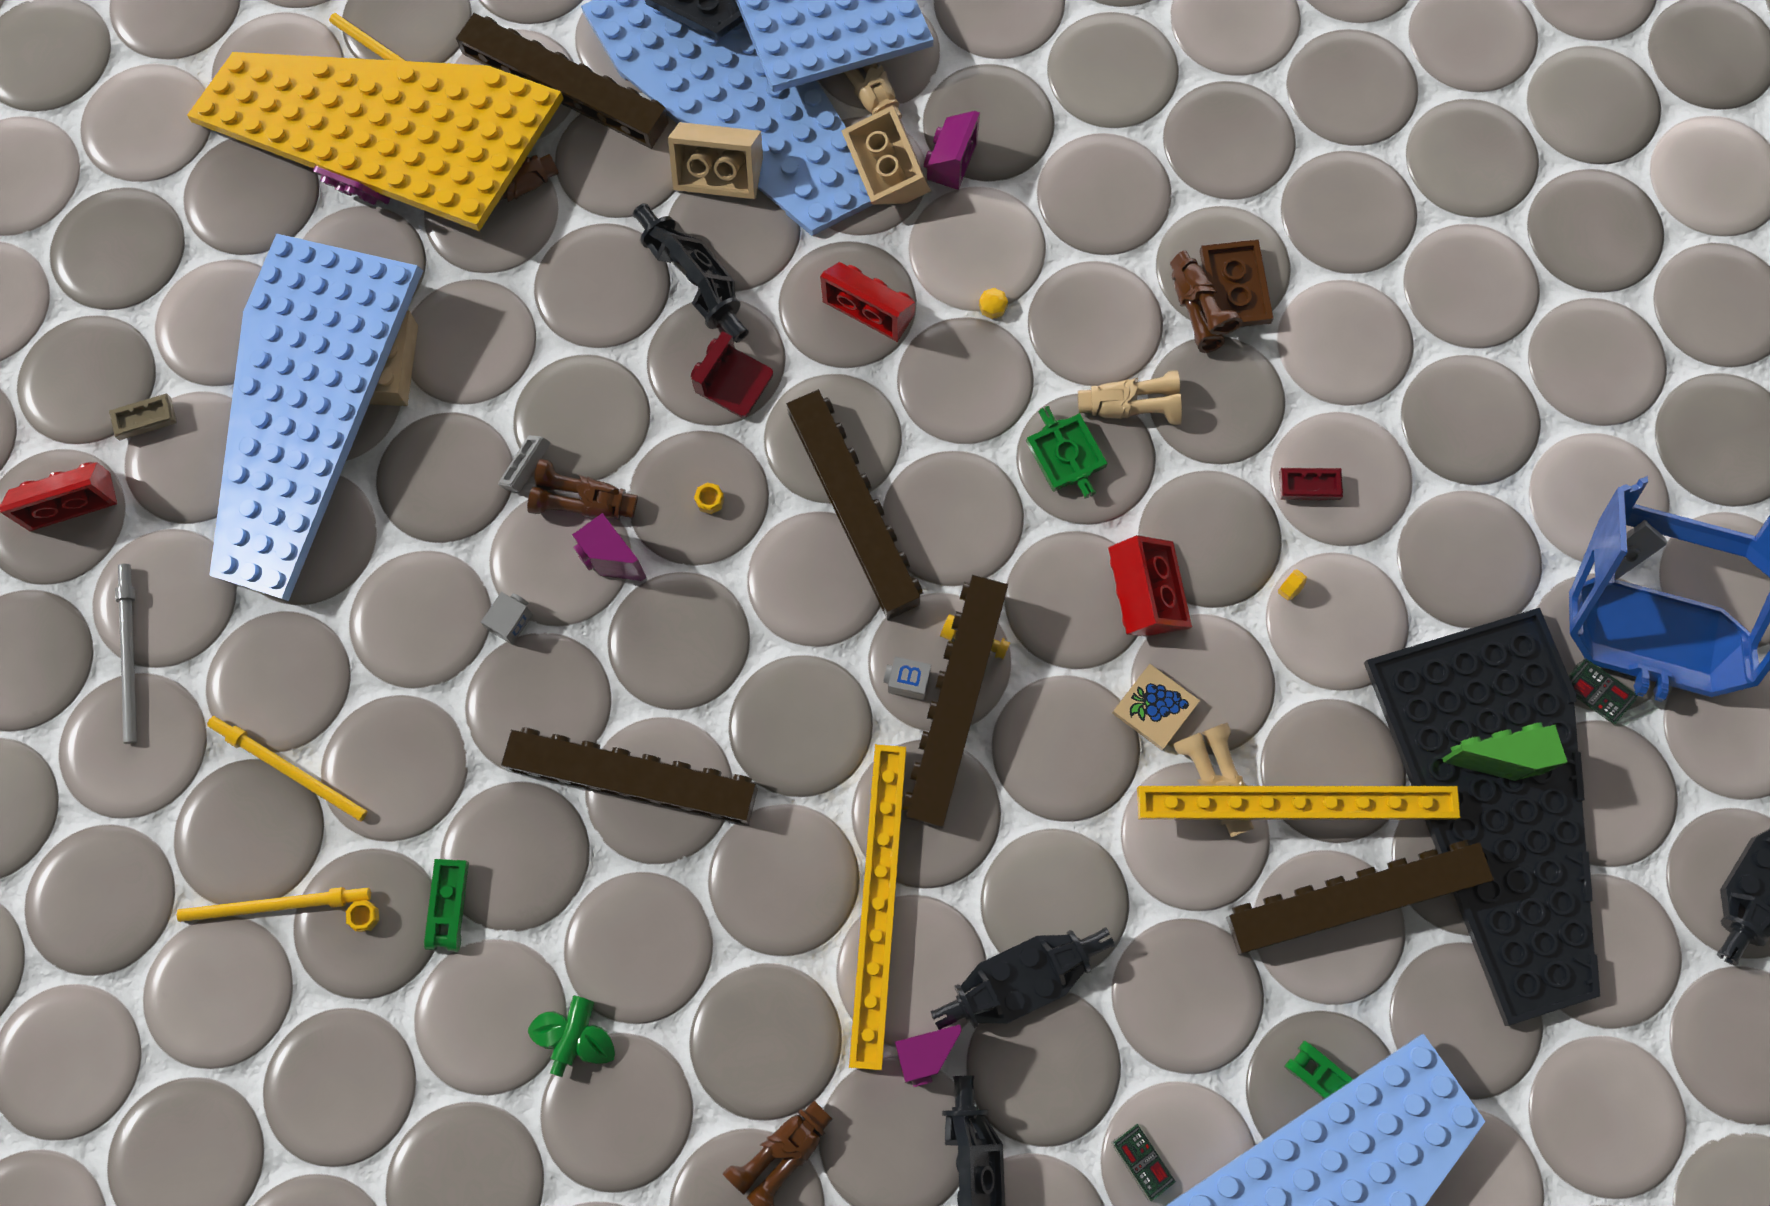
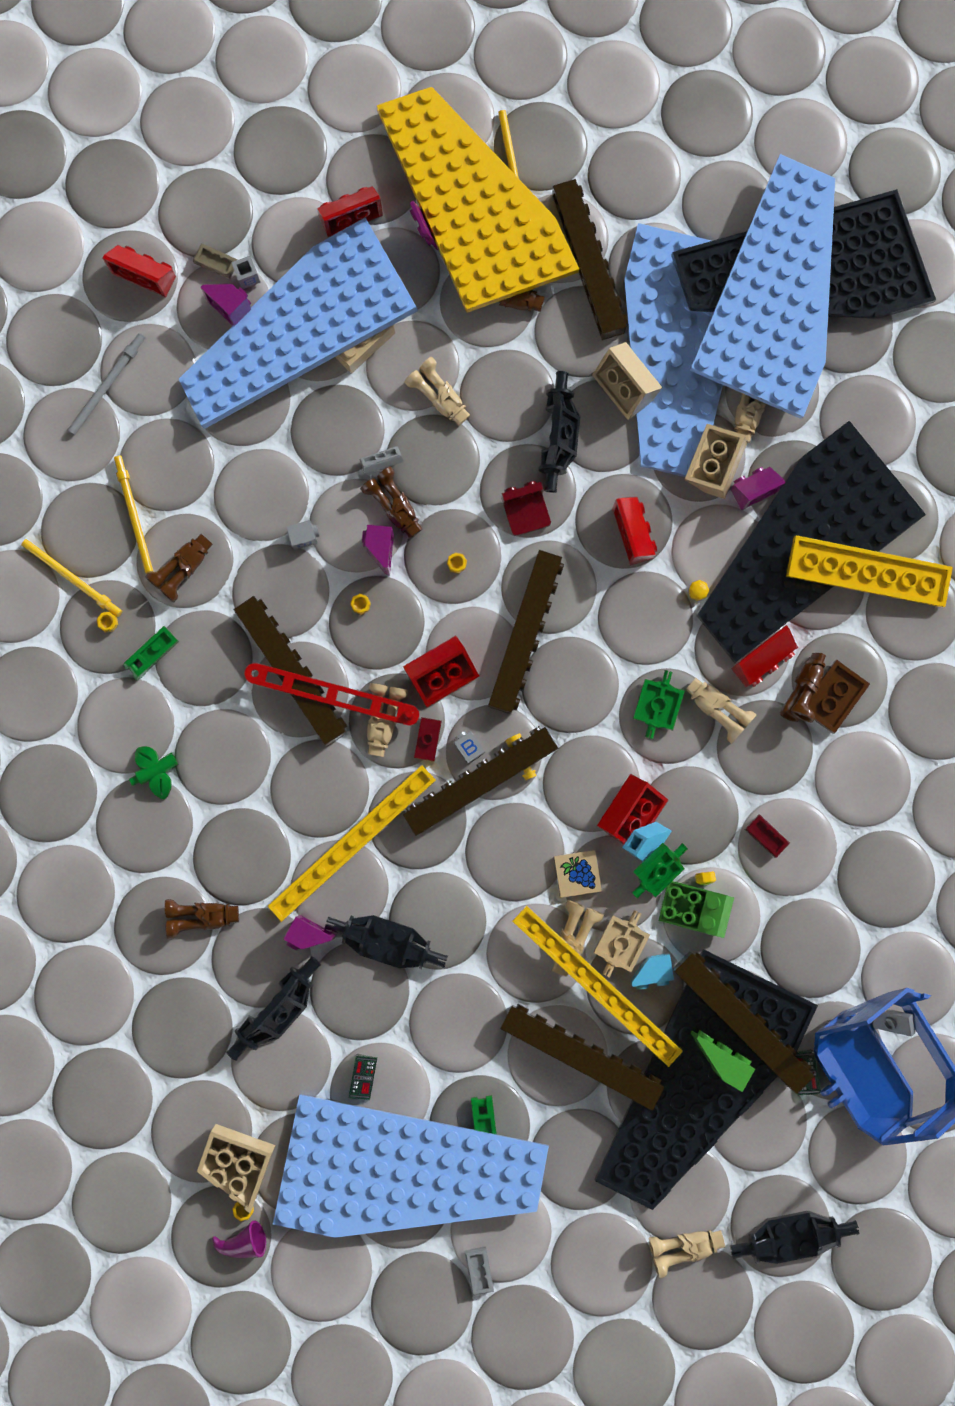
camera: 40 degrees right, 10 degrees up
none -> reddish brown piece [145,534,213,603]
none -> magenta slope [200,284,251,326]
none -> light grey brick [231,256,261,289]
none -> red piece [244,663,419,726]
none -> red slope [317,186,383,237]
none -> yellow tile [350,593,371,615]
none -> tan piece [367,683,408,757]
none -> red slope [403,636,480,707]
none -> tan piece [404,357,470,426]
none -> dark red plate [414,717,442,762]
none -> tan plate [593,910,650,978]
none -> medium azure slope [622,822,672,862]
none -> medium azure slope [630,953,674,990]
none -> green plate [631,843,688,899]
none -> tan piece [648,1230,725,1279]
none -> bright green slope [658,881,734,938]
none -> dark brown brick [672,951,814,1094]
none -> black wing [697,421,926,664]
none -> red slope [731,625,798,687]
none -> yellow plate [786,535,953,607]

